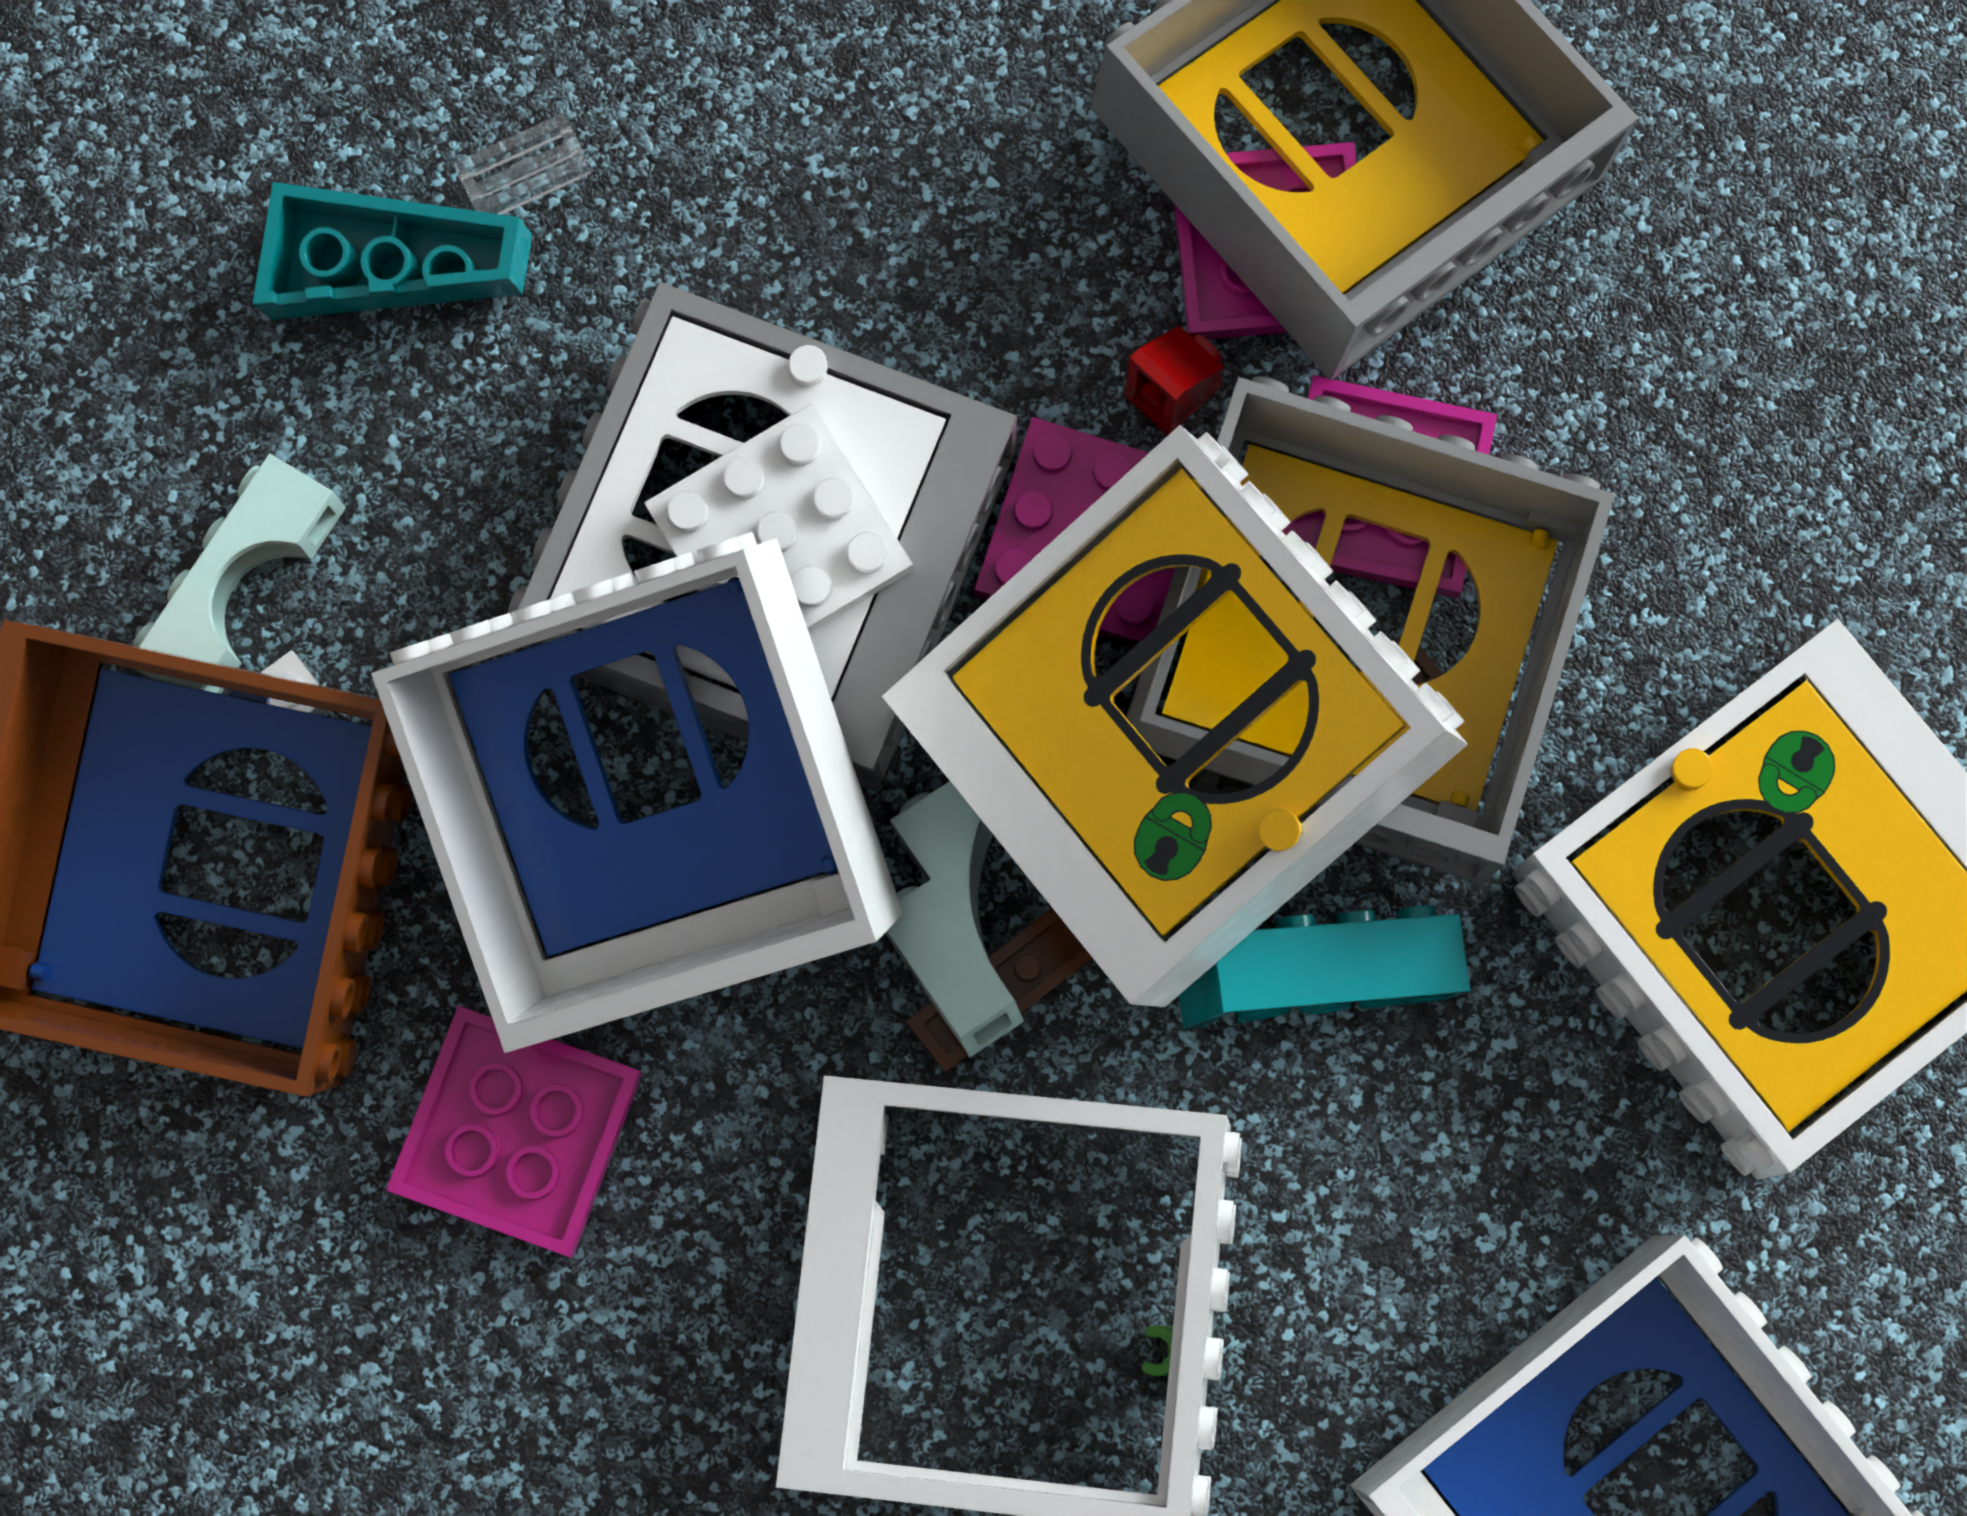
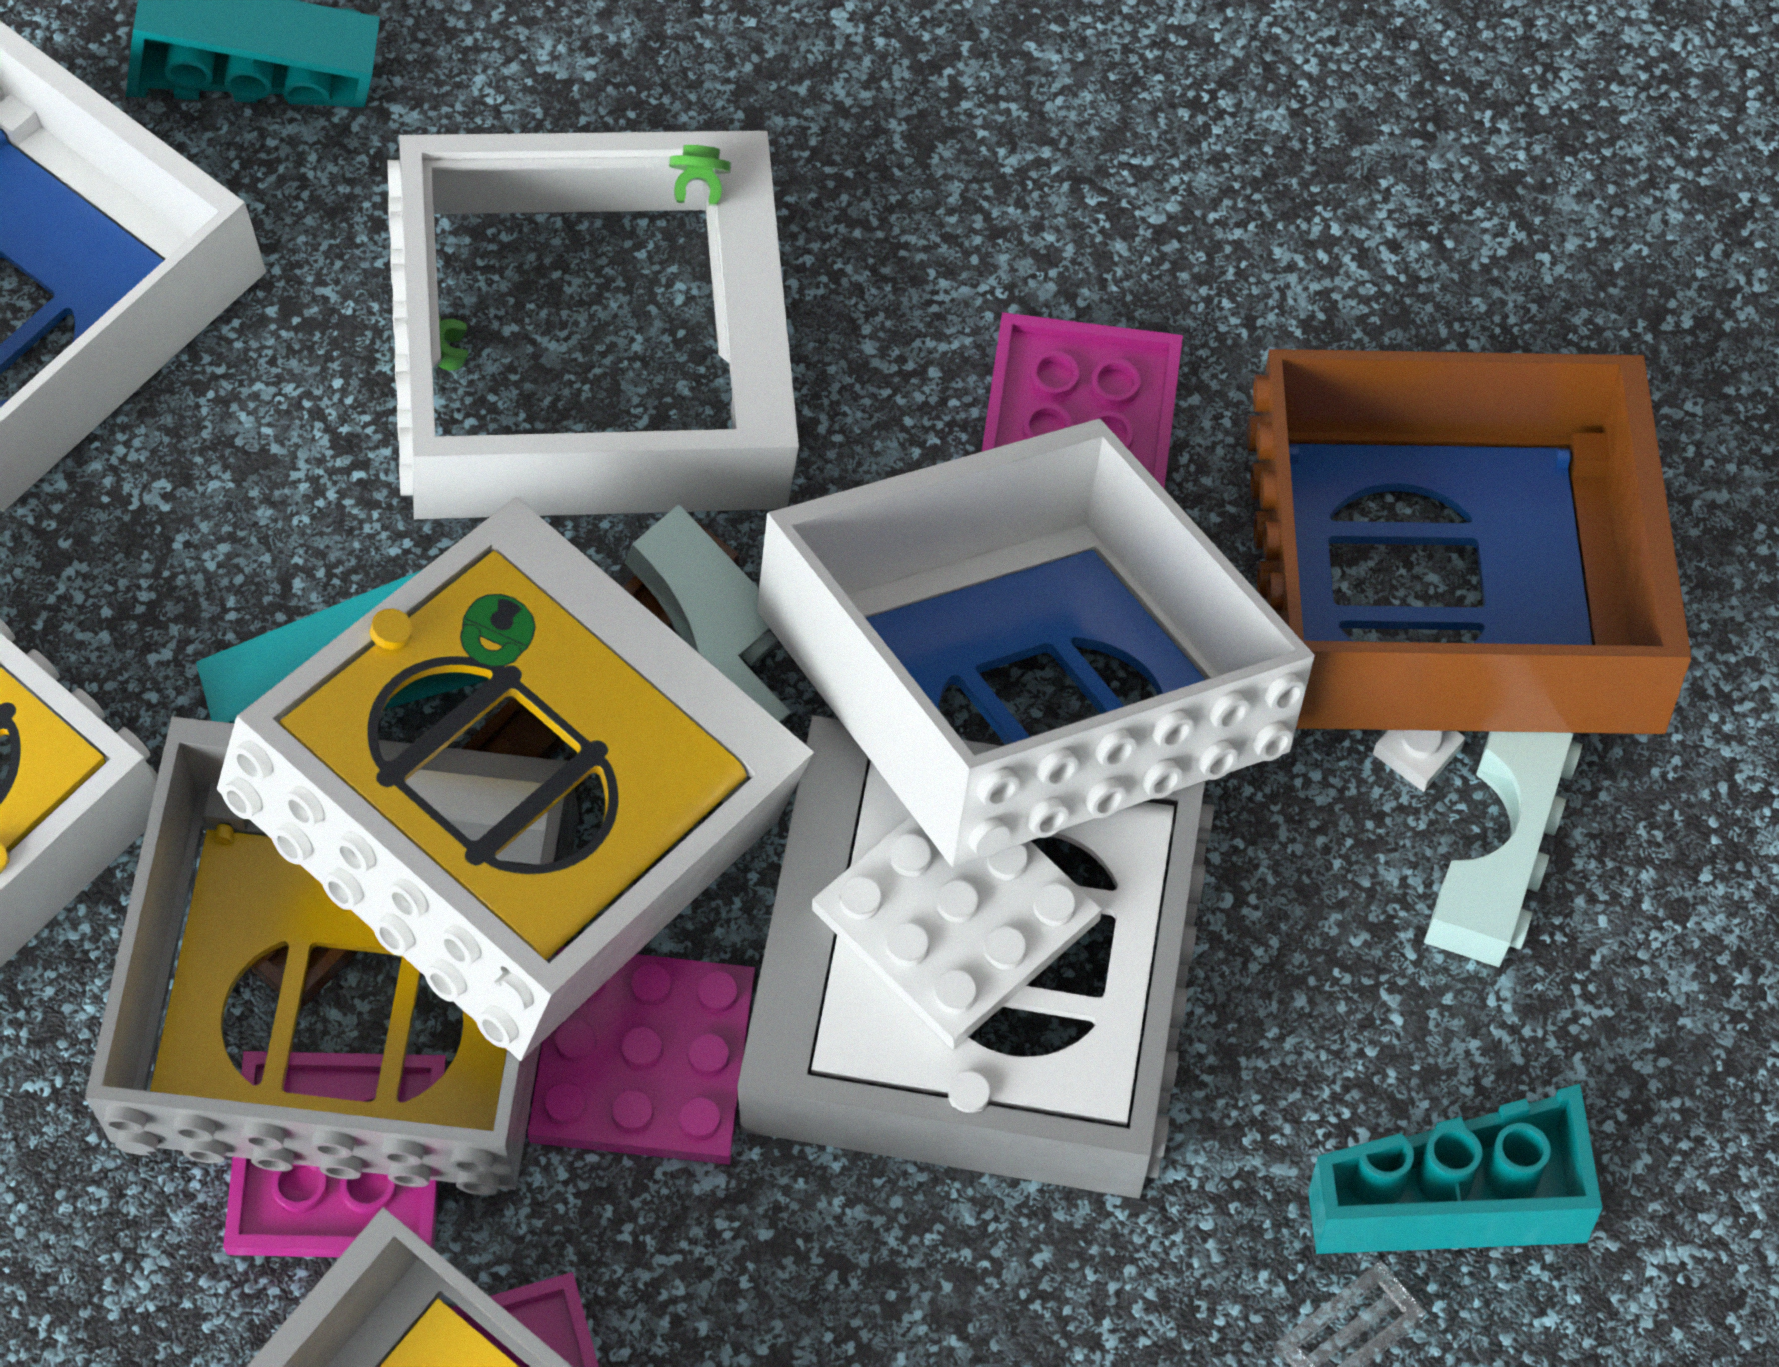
camera: 165 degrees right, 15 degrees down
red slope [1124,326,1225,436] -> none
none -> bright green plate [669,145,731,207]

